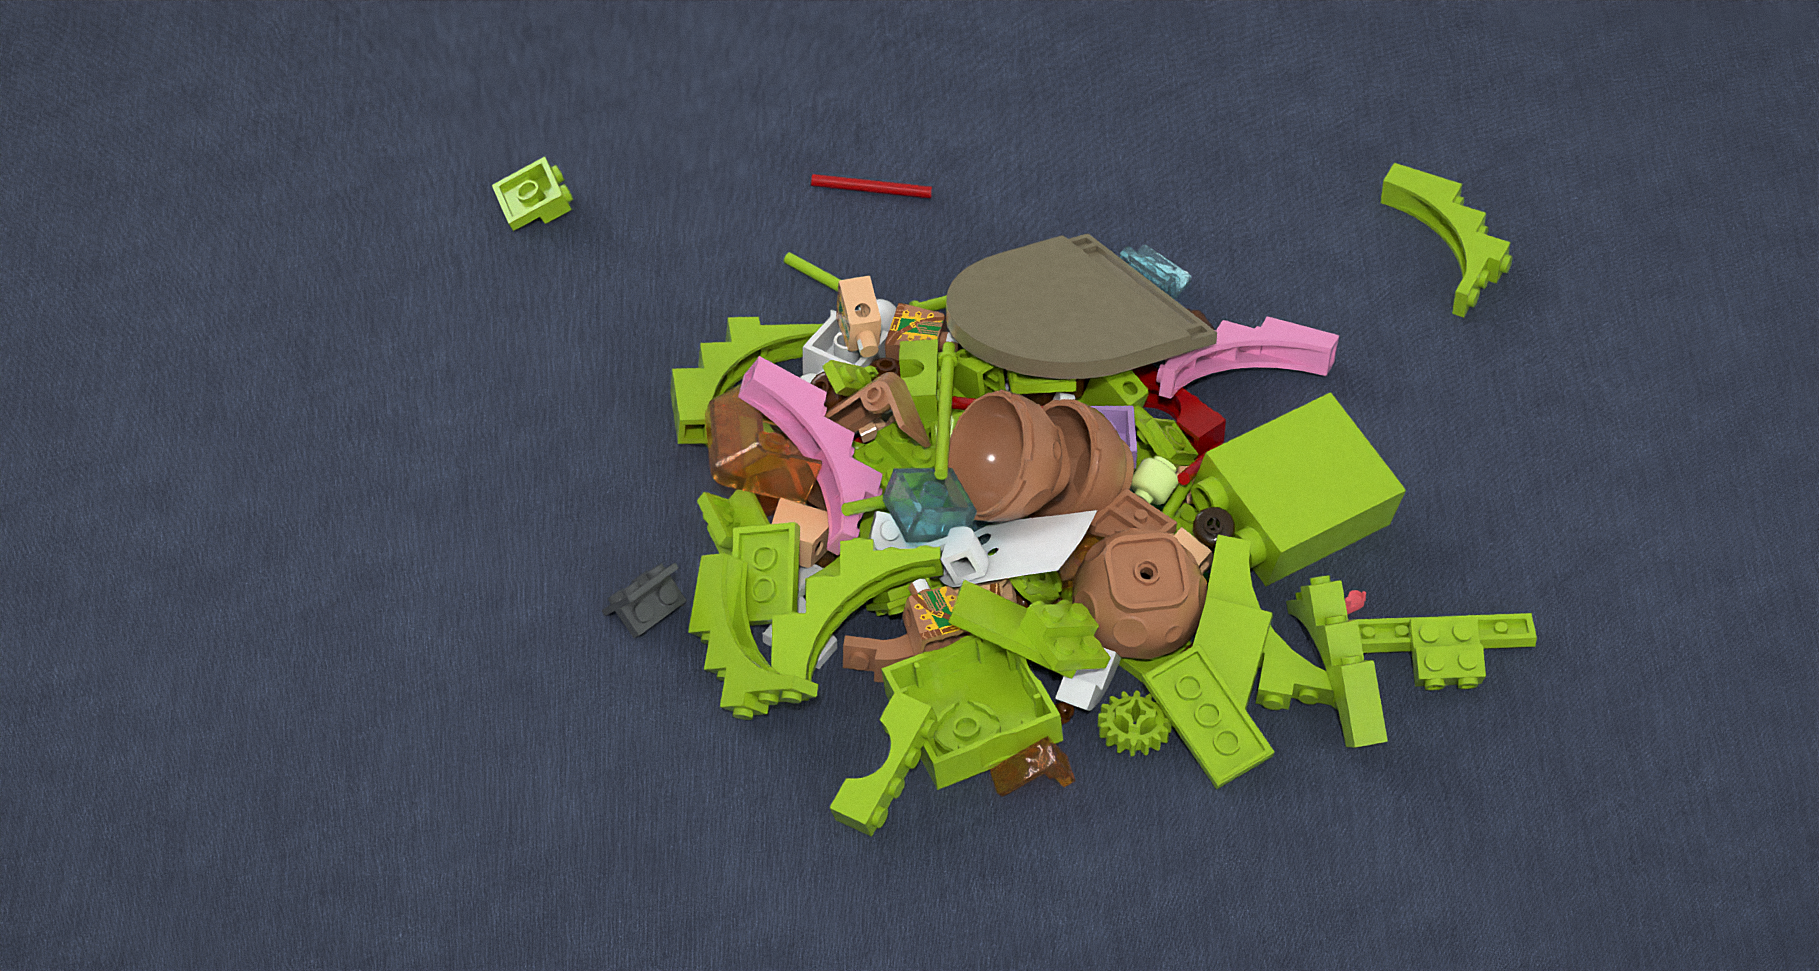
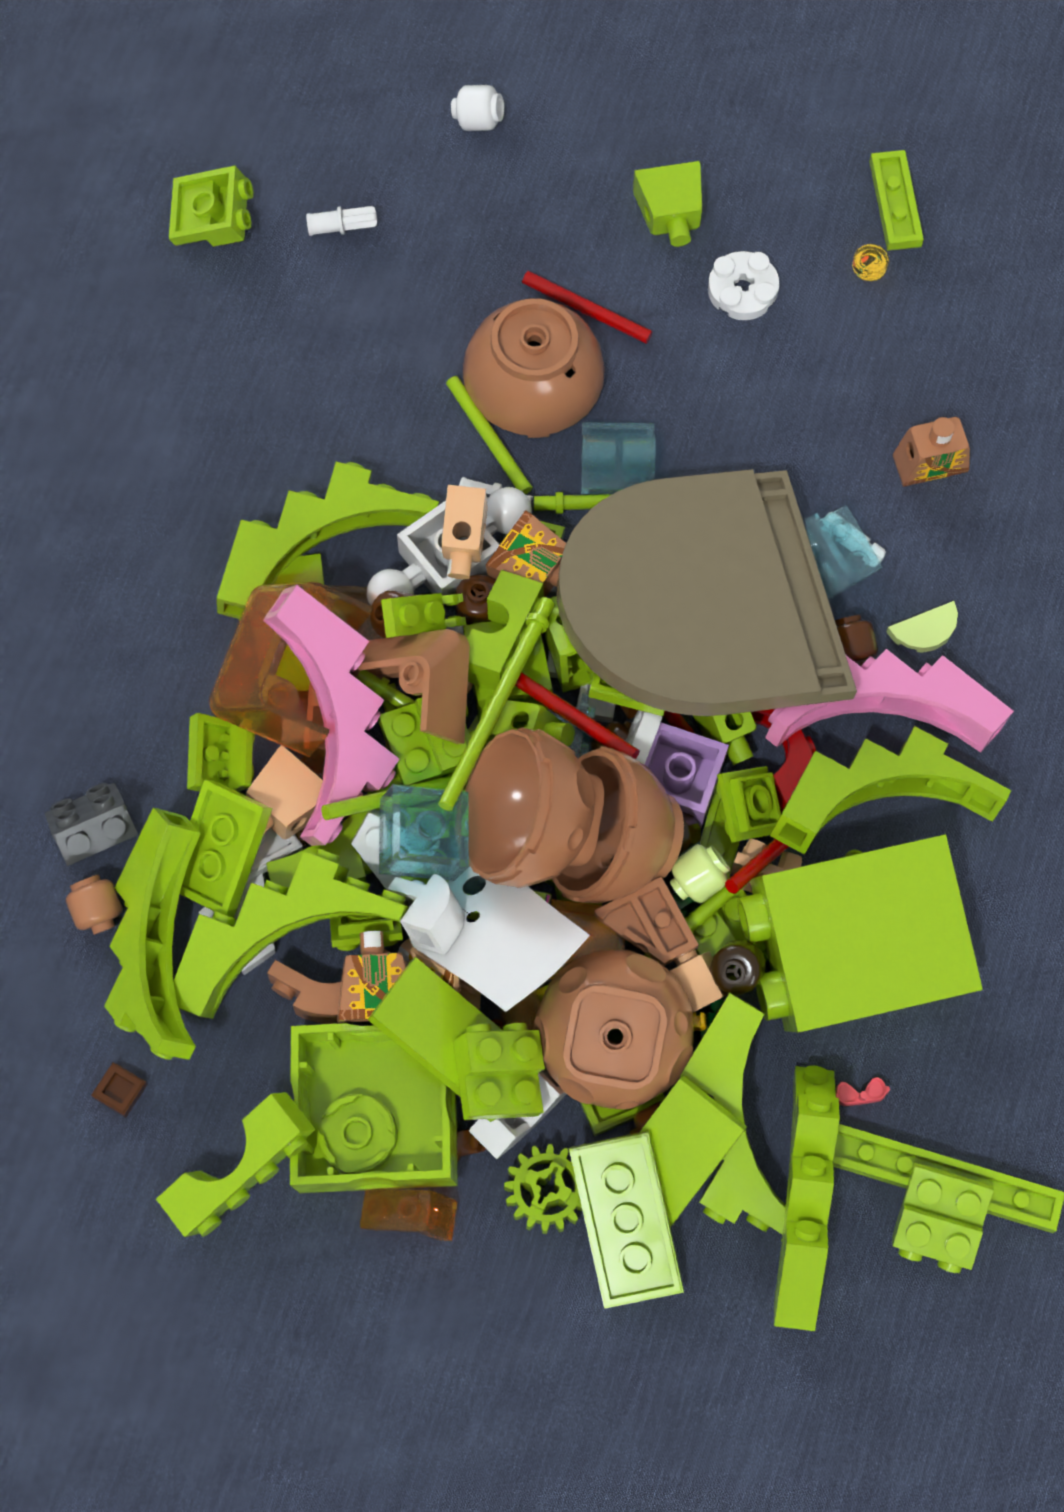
camera: 20 degrees right, 25 degrees up
none -> nougat head [65,874,123,935]
none -> reddish brown tile [91,1062,148,1118]
none -> white axle [306,206,377,236]
none -> white head [451,85,504,131]
none -> nougat piece [463,298,604,438]
none -> clear light blue plate [581,422,656,494]
none -> lime torso [633,161,702,247]
none -> white plate [708,251,779,320]
none -> lime arch [770,726,1011,854]
none -> clear yellow tile [852,244,889,281]
none -> lime plate [869,150,924,251]
none -> yellowish green tile [886,601,958,653]
none -> nougat torso [893,417,970,487]

